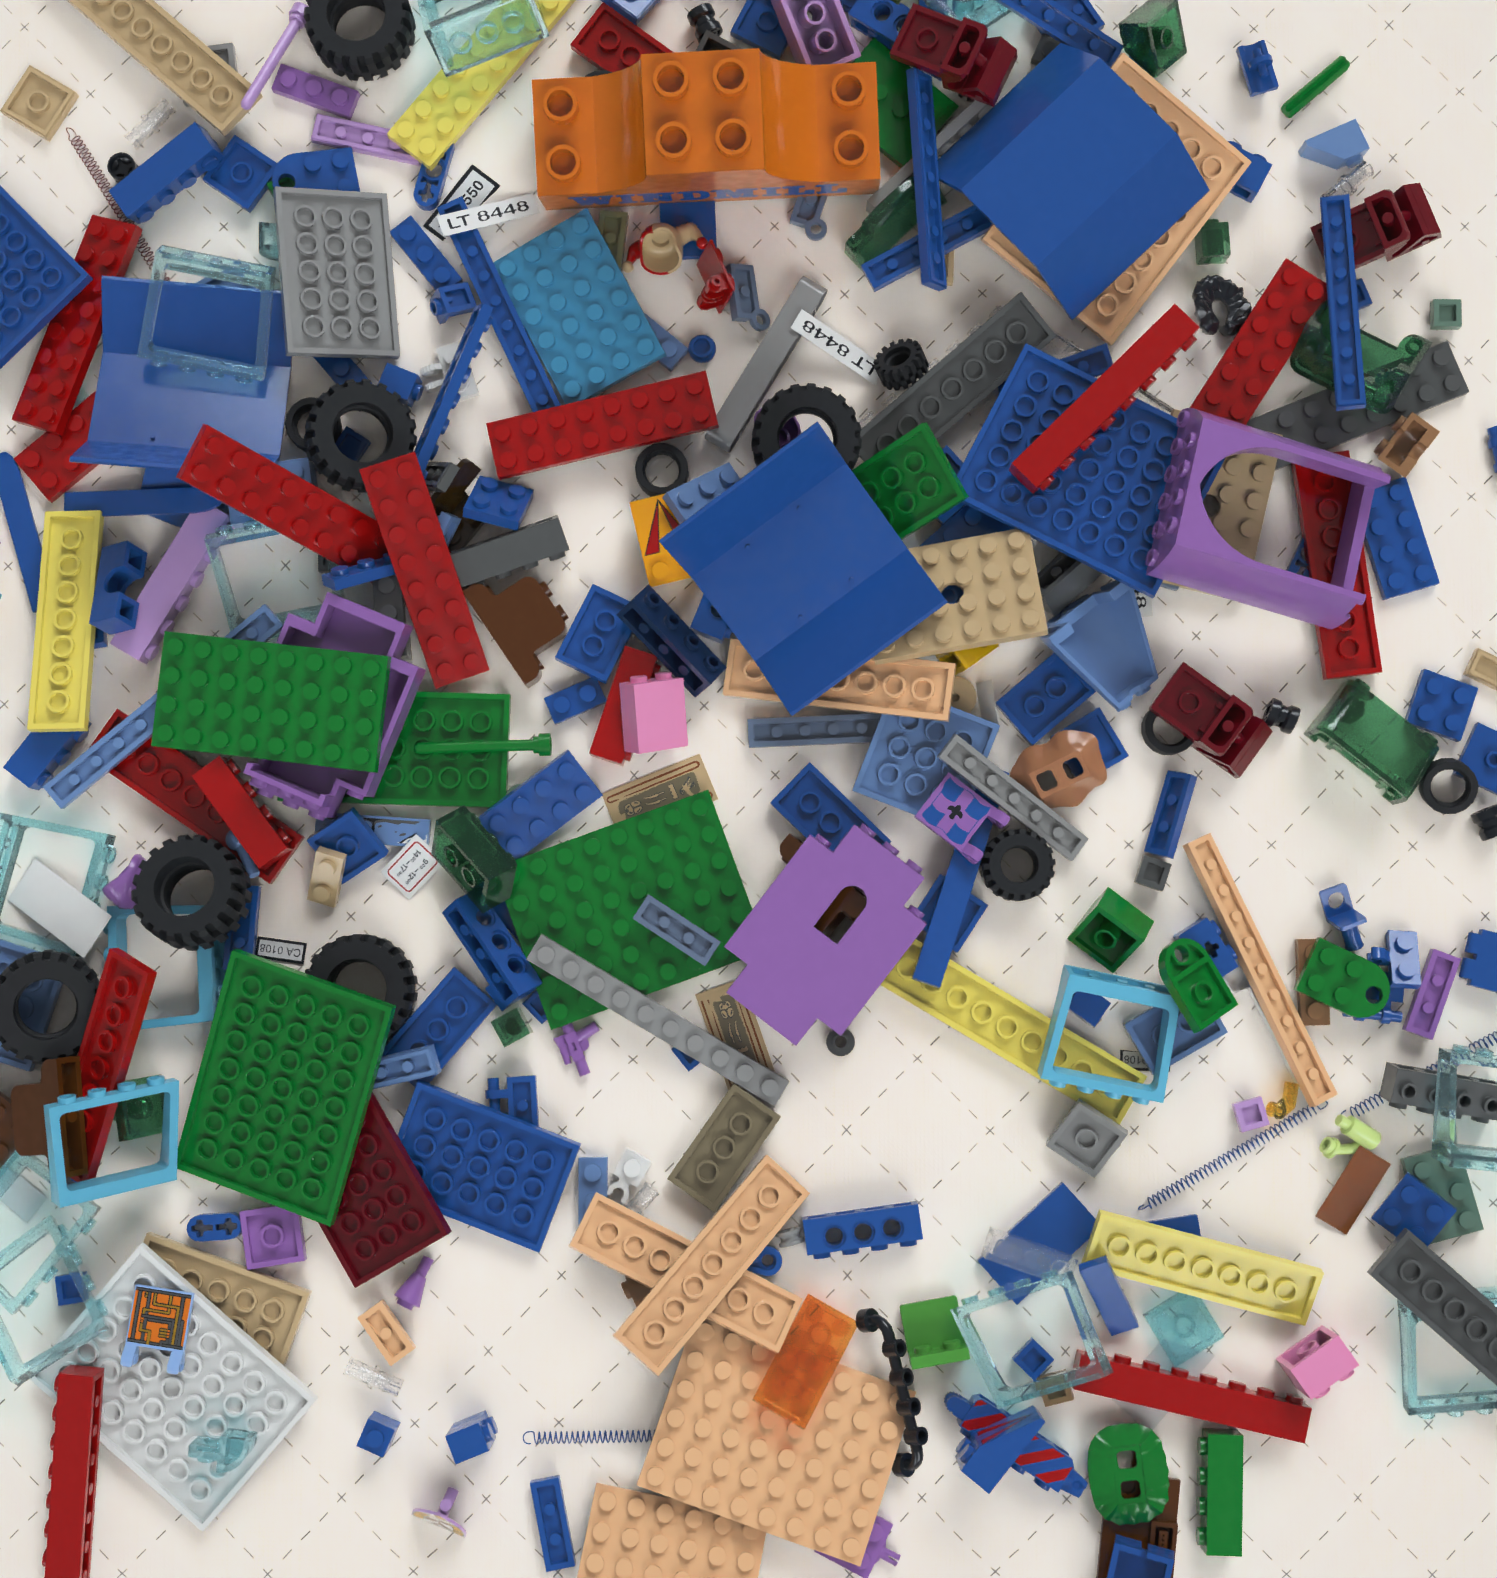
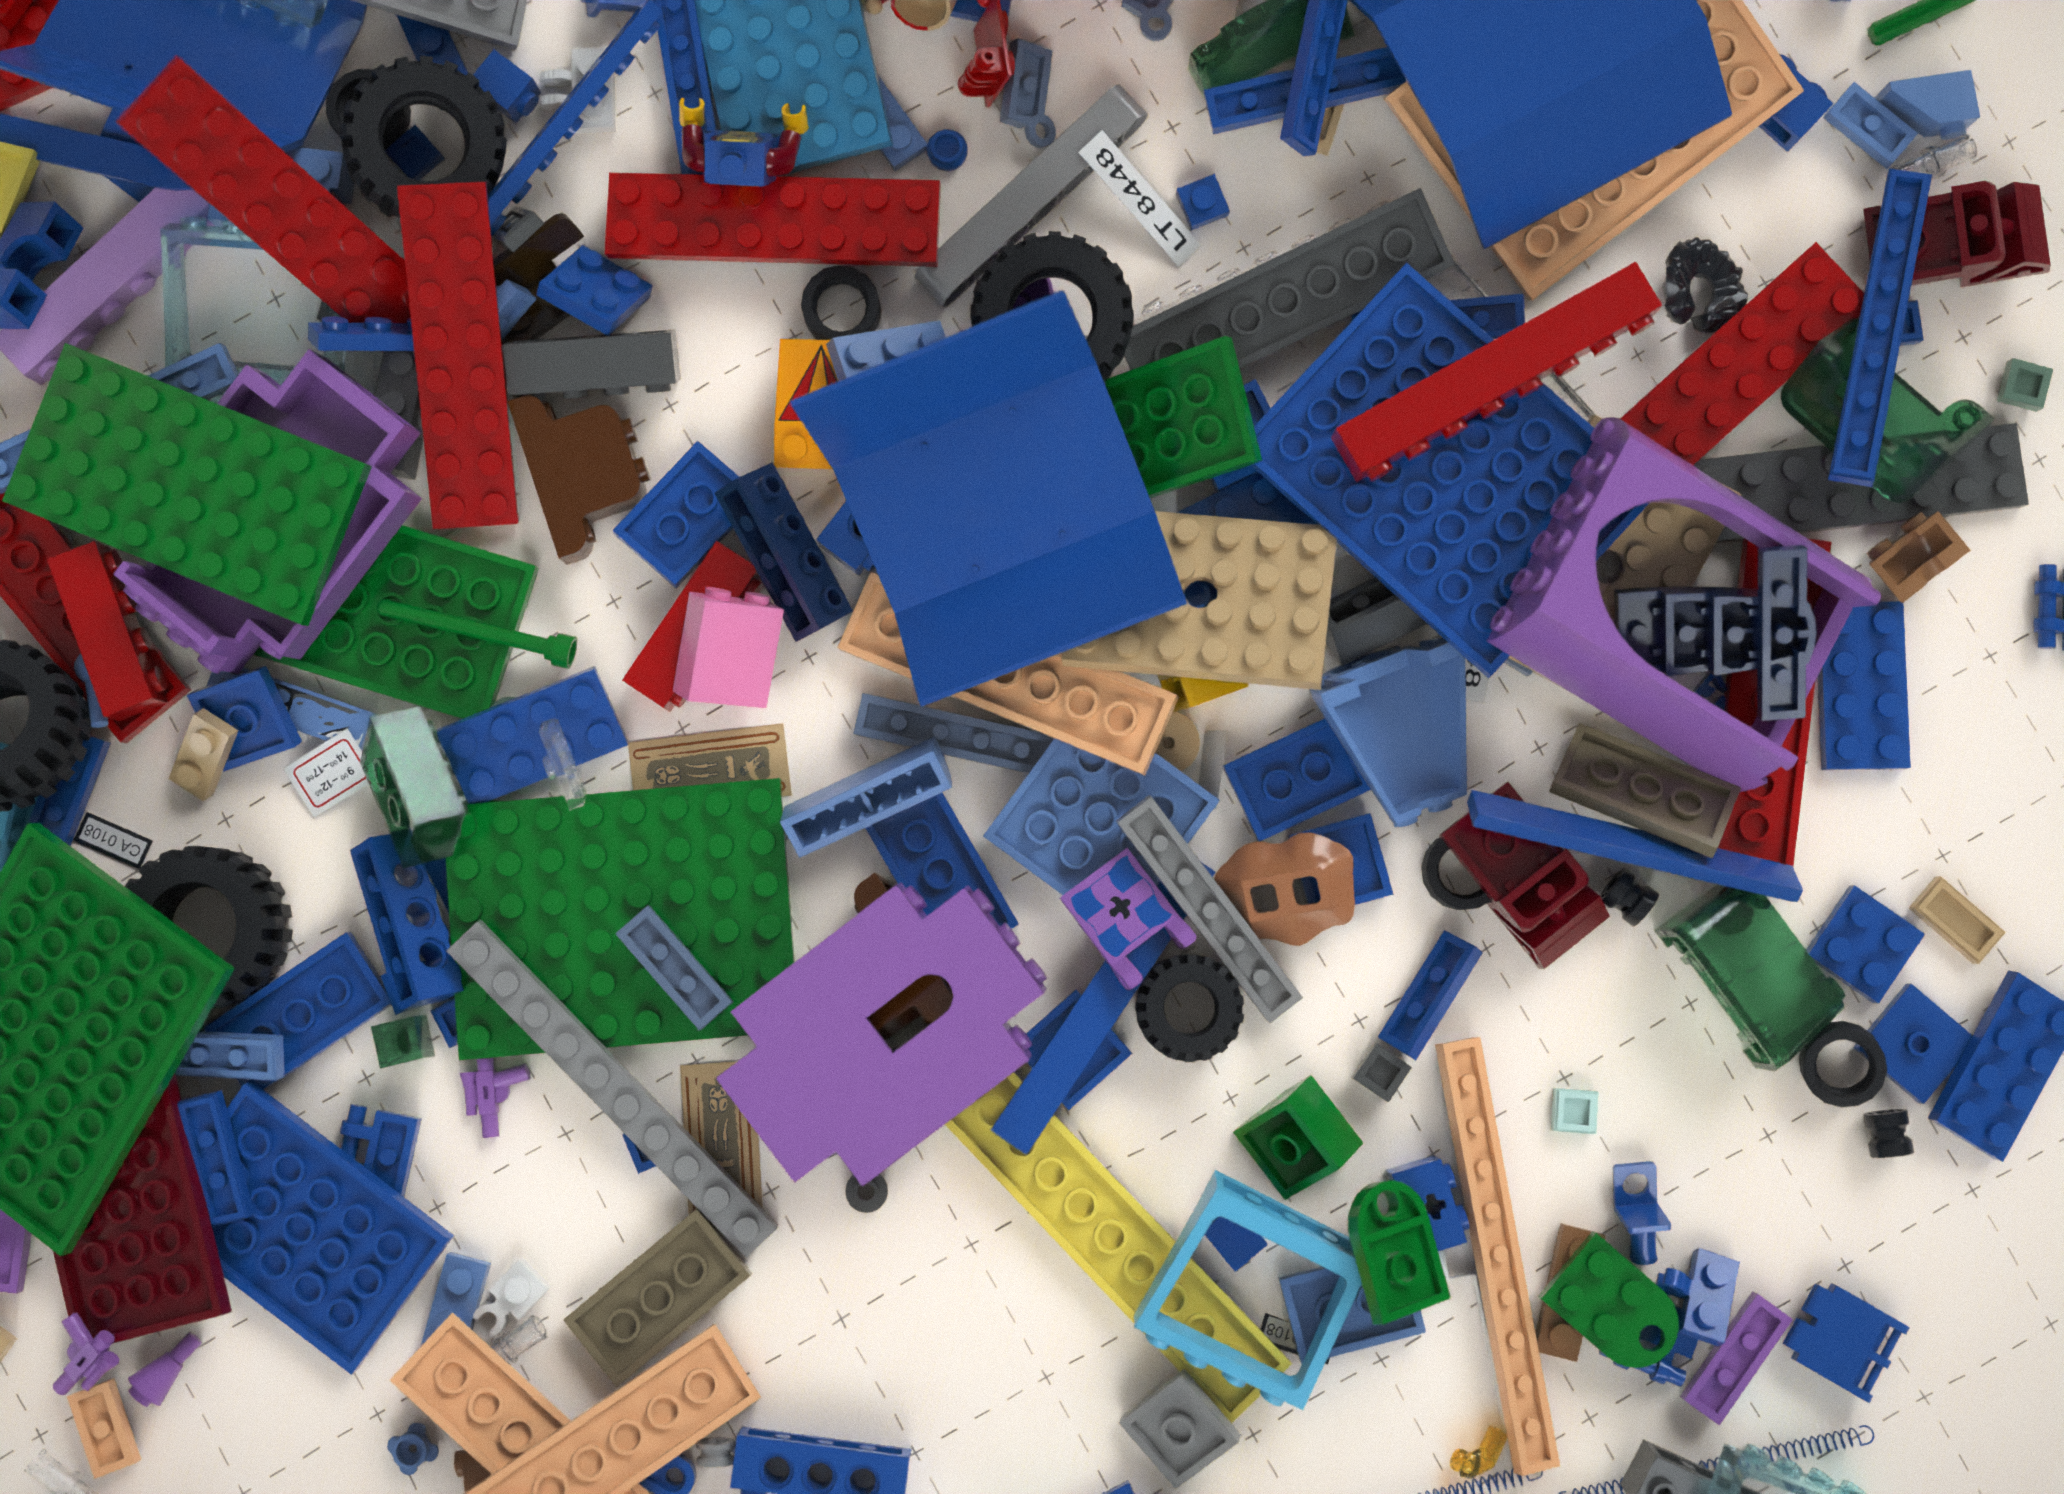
camera: 15 degrees right, 0 degrees up
blue plate [544,678,607,725] -> none
black tyre [873,338,929,391] -> none
clear green brick [1194,219,1231,265] -> none
lavender plate [1231,1096,1270,1133] -> none
none -> medium lavender piece [53,1312,120,1395]
none -> blue tile [177,1090,255,1227]
none -> medium blue plate [387,1422,439,1475]
none -> clear plate [539,718,587,810]
none -> torso [679,98,809,187]
none -> medium blue brick [780,736,952,858]
none -> blue plate [1176,174,1230,231]
none -> blue tile [1467,790,1804,902]
none -> dark tan plate [1549,723,1741,858]
none -> light aqua tile [1551,1088,1599,1134]
none -> dark blue slope [1614,545,1817,721]
none -> medium blue plate [1823,82,1918,169]

